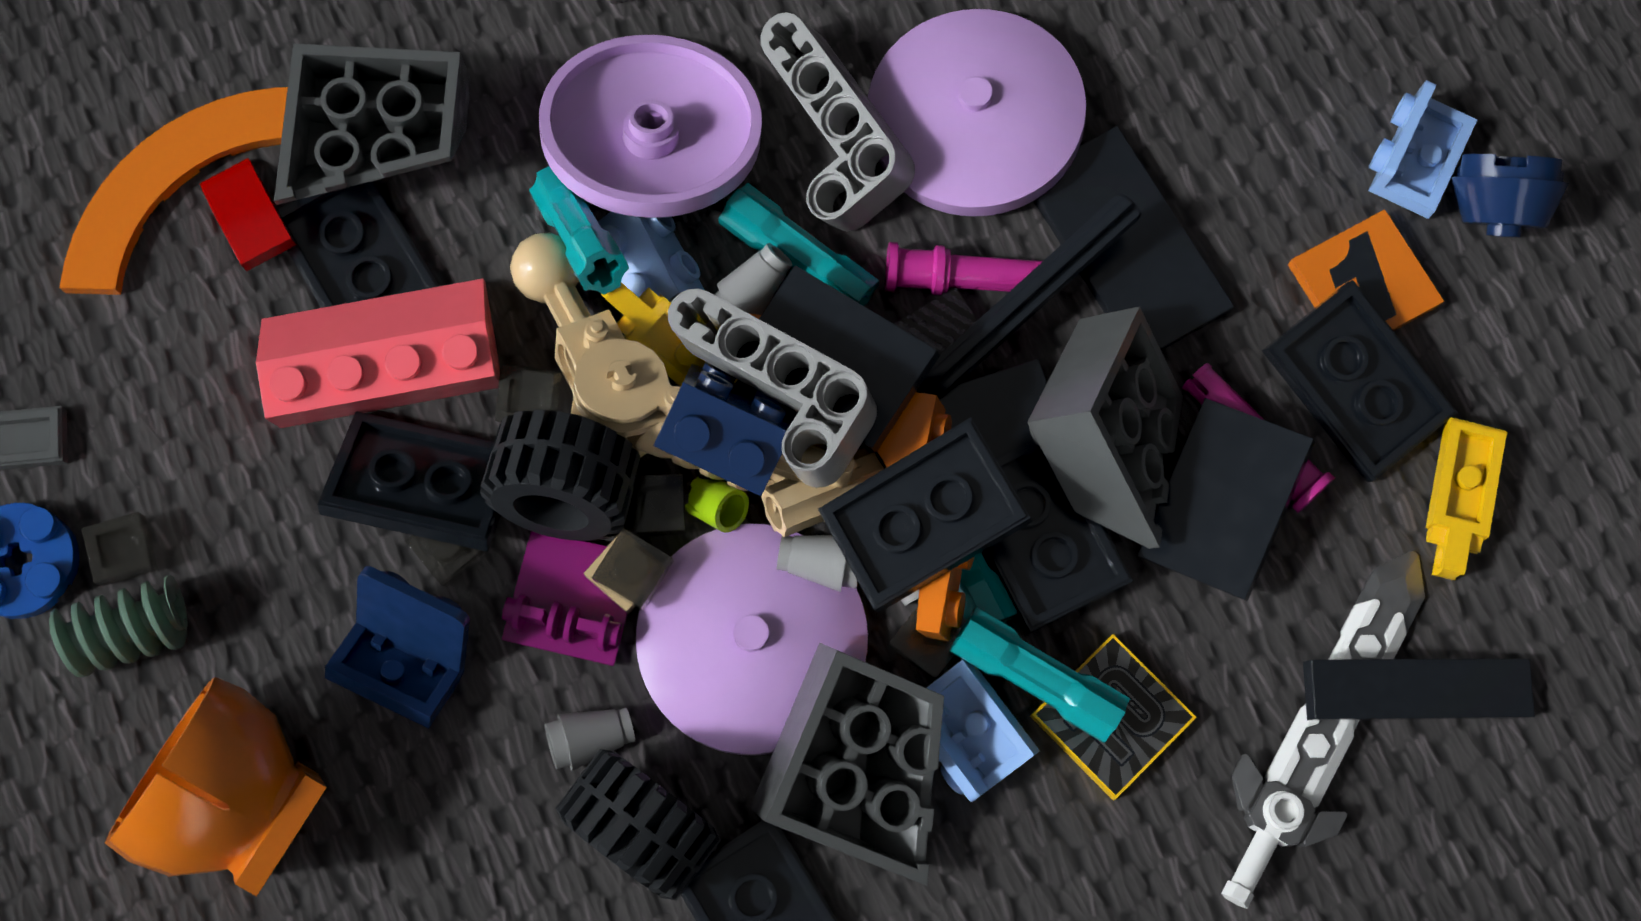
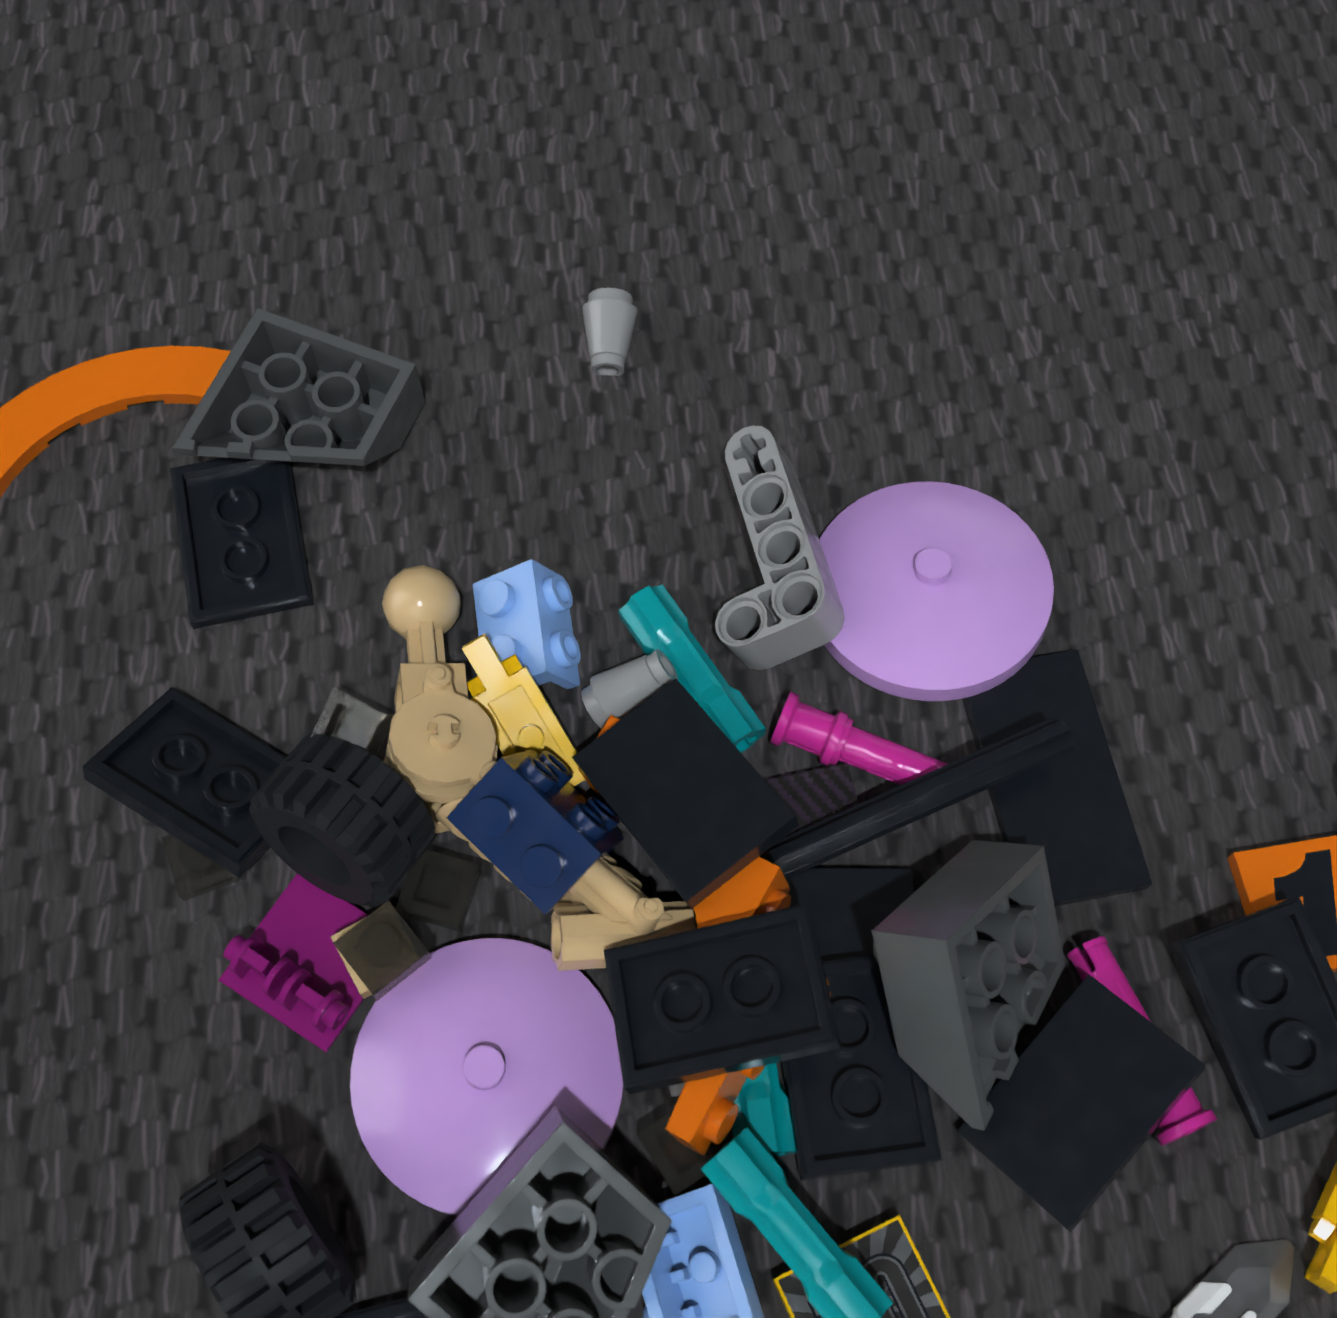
camera: 20 degrees right, 10 degrees down
red slope [199,158,296,271] -> none
coral slope [256,278,503,428] -> none
dark blue bracket [325,566,470,729] -> none
teal axle [529,166,629,295] -> none
lavender dish [539,35,762,218] -> none
light grey cone [544,708,635,771] -> none
light grey beam [668,288,877,488] -> none
lime hose [685,477,749,533] -> none
light grey cone [776,535,858,592] -> none

